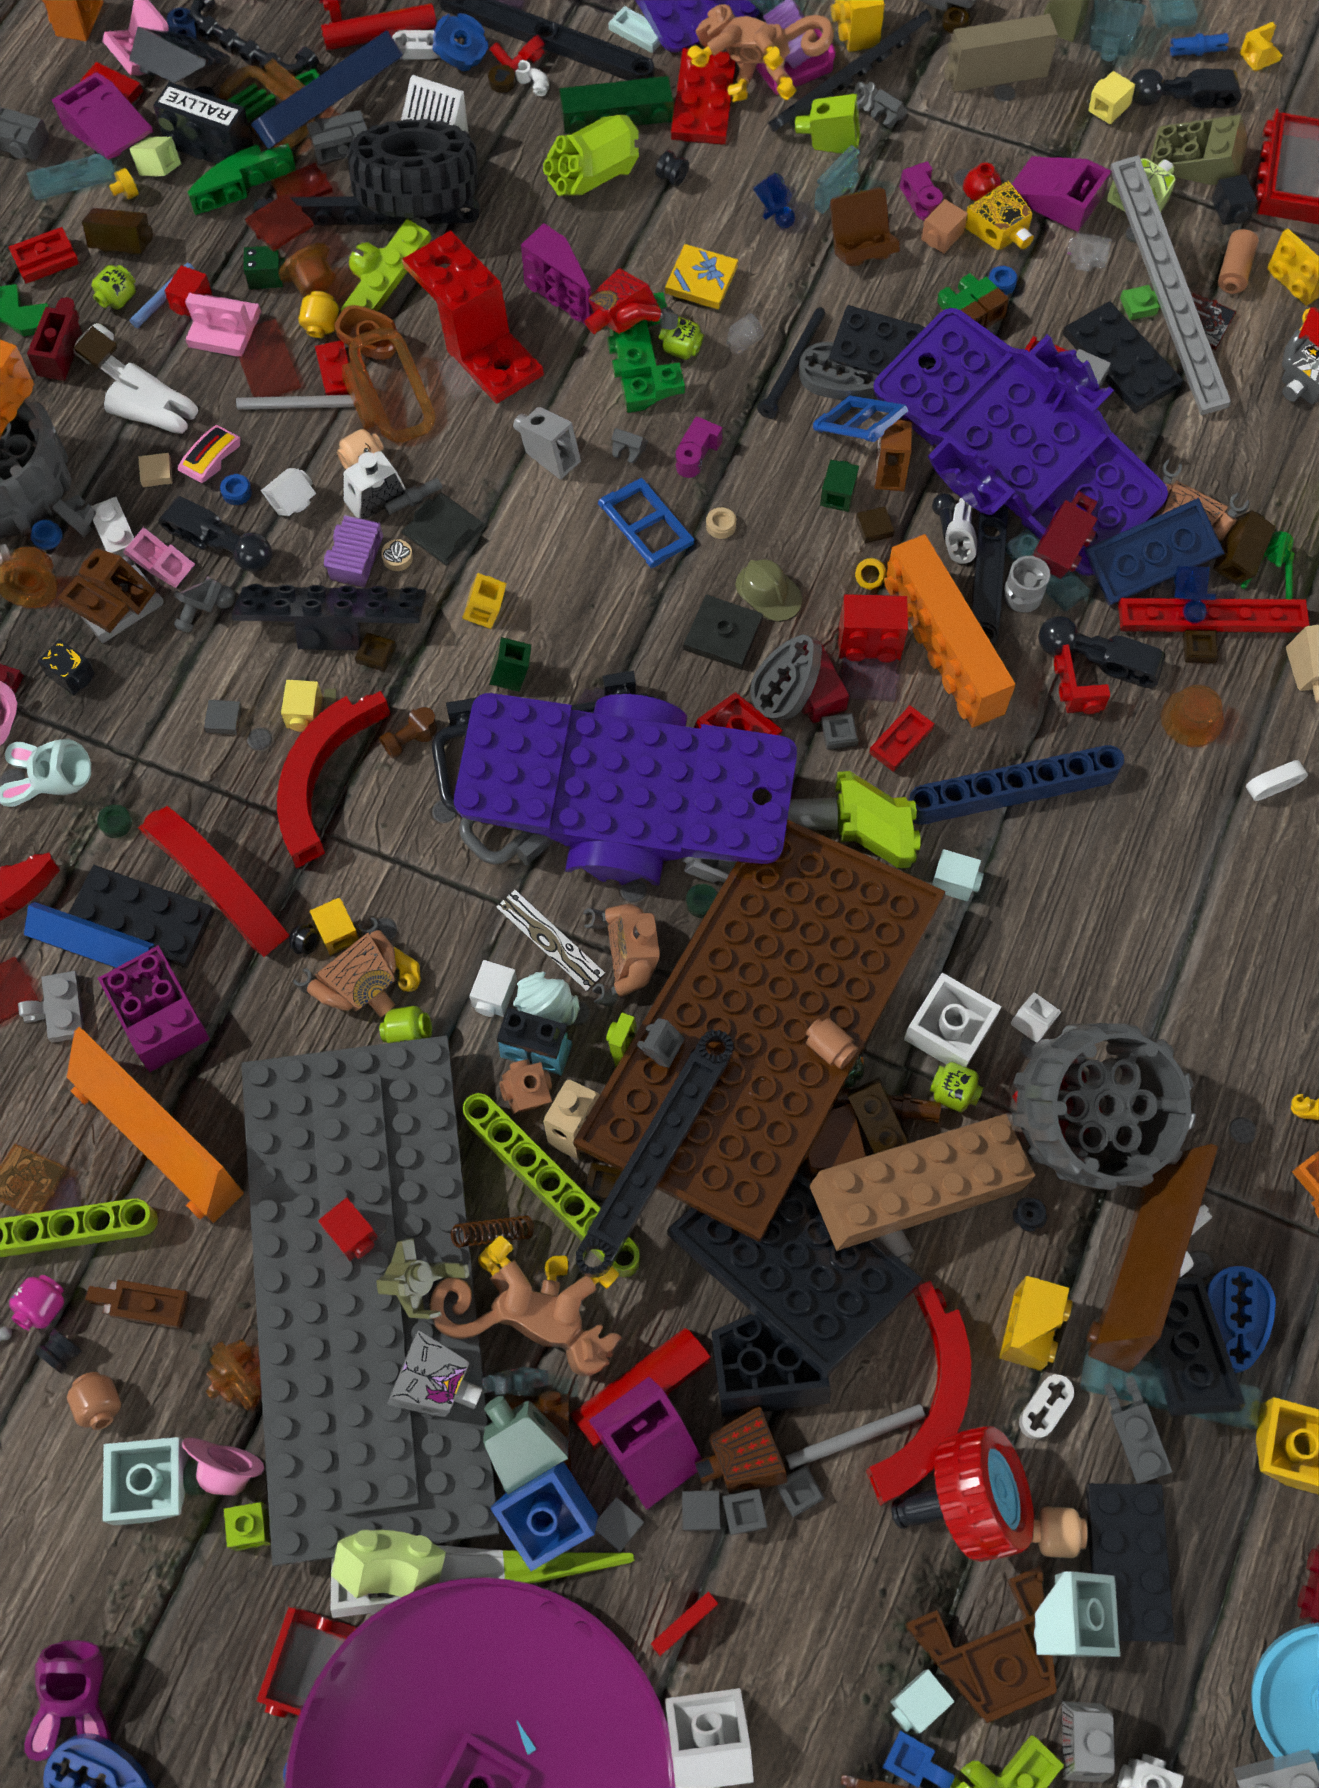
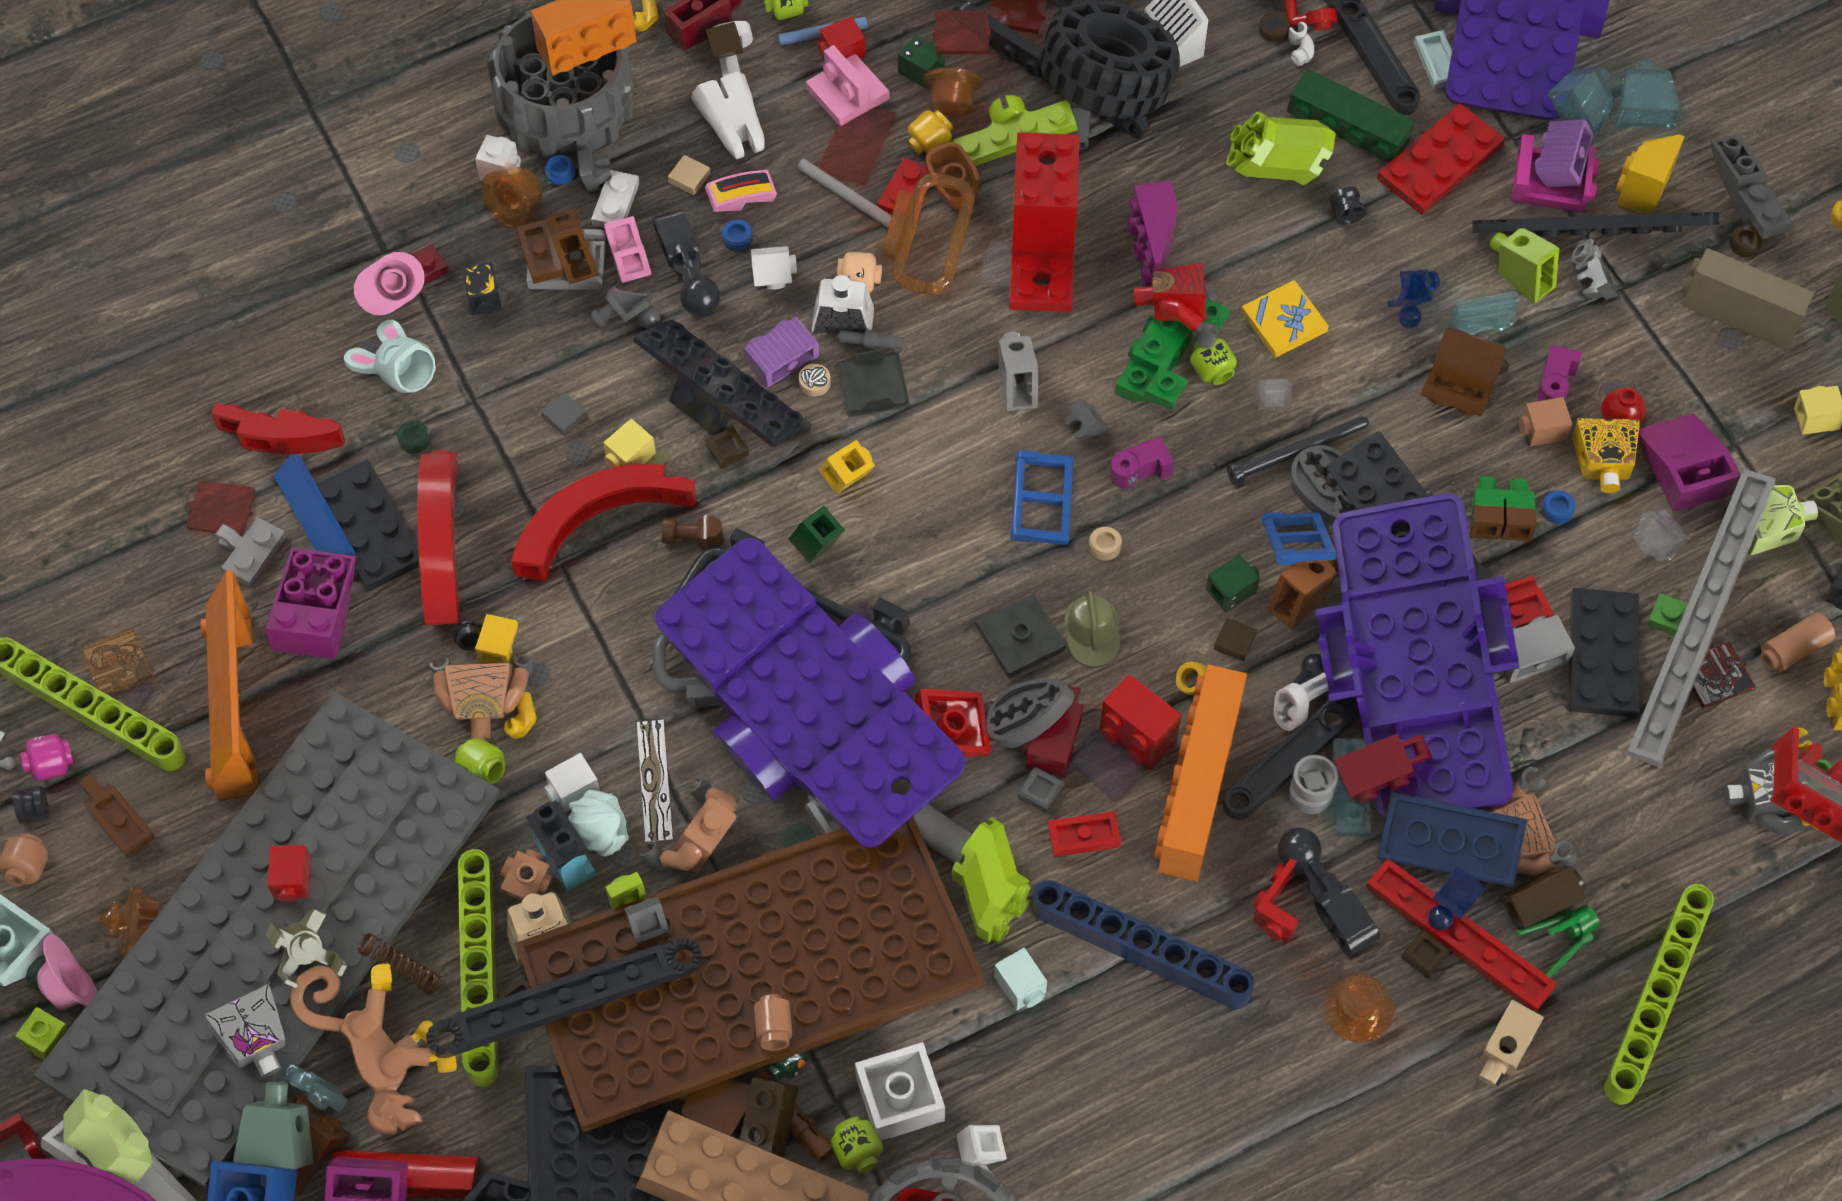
camera: 40 degrees right, 5 degrees down
nougat animal [688,4,834,102] -> none
white beam [1246,760,1308,801] -> none

